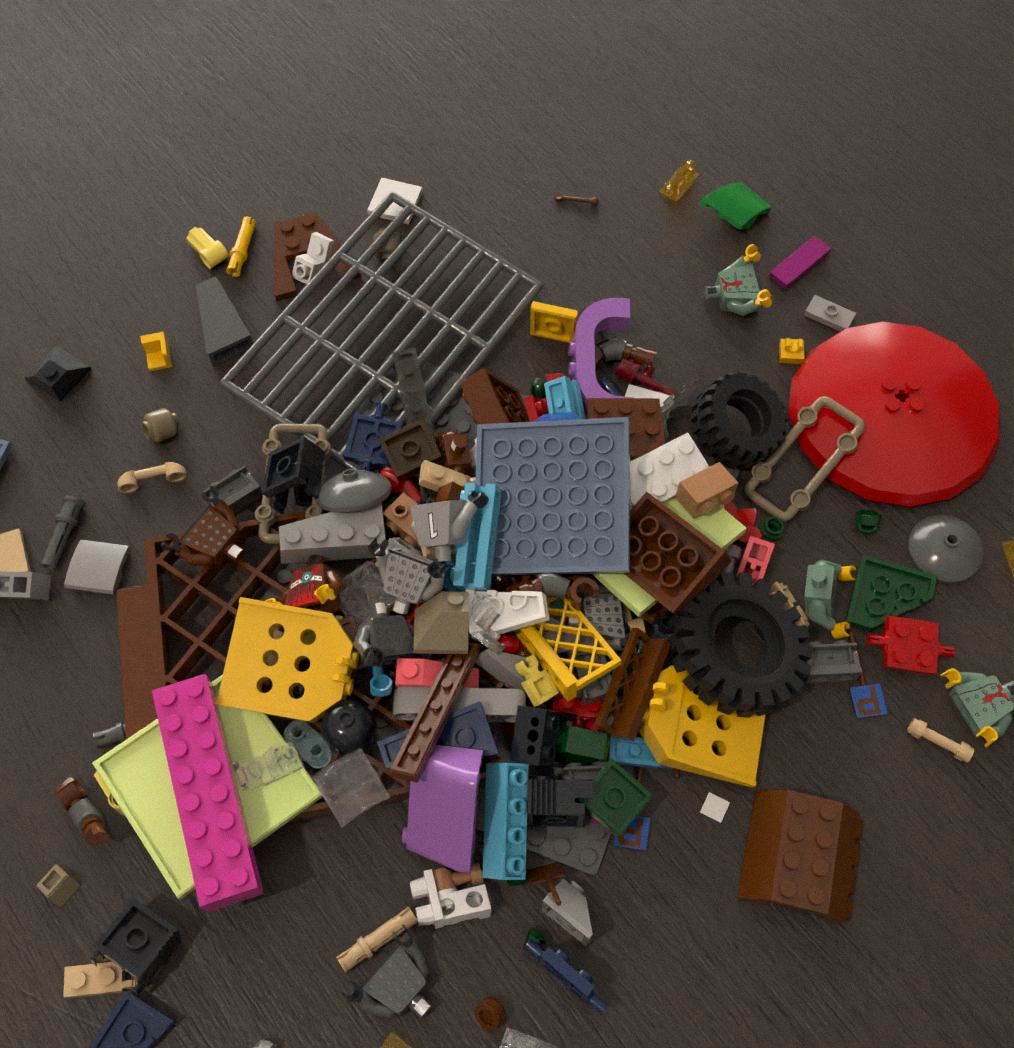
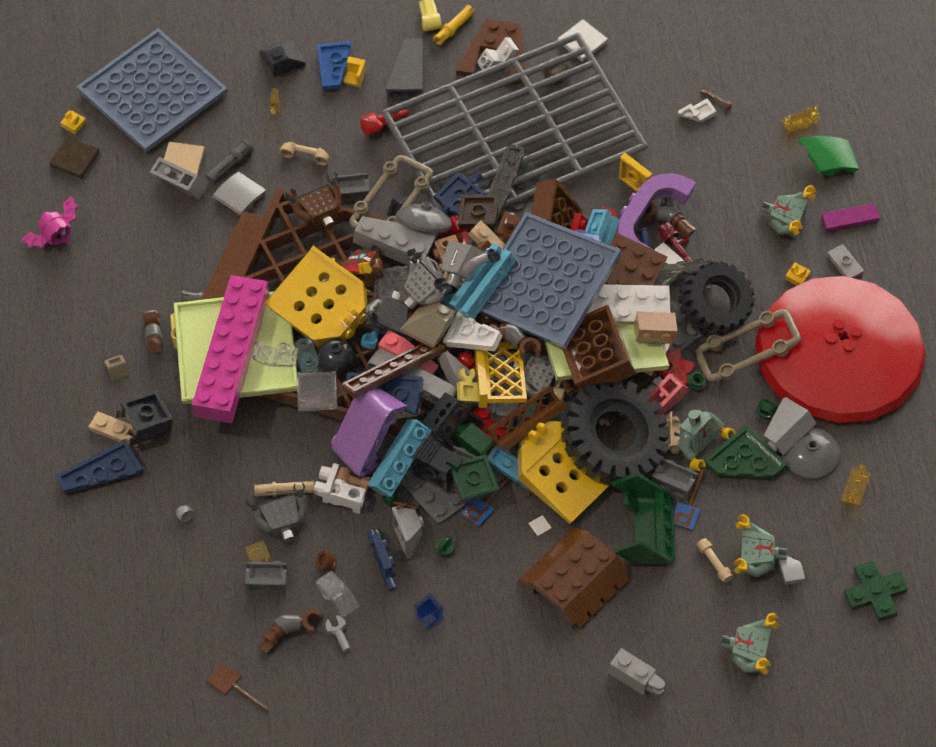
camera: 30 degrees right, 5 degrees down
dark tan head [141,408,179,443] -> none
black piece [261,436,325,514] -> none
clear slope [468,592,505,655] -> none
red plate [866,616,955,676] -> none
none -> clear yellow tile [270,89,280,114]
none -> blue wing [317,41,352,91]
none -> red animal [360,109,409,136]
none -> clear blue panel [414,593,443,629]
none -> dark green tile [435,536,455,557]
none -> light grey hinge [609,648,665,696]
none -> dark green windscreen [612,472,676,564]
none -> white slope [678,98,717,122]
none -> light grey slope [764,397,816,455]

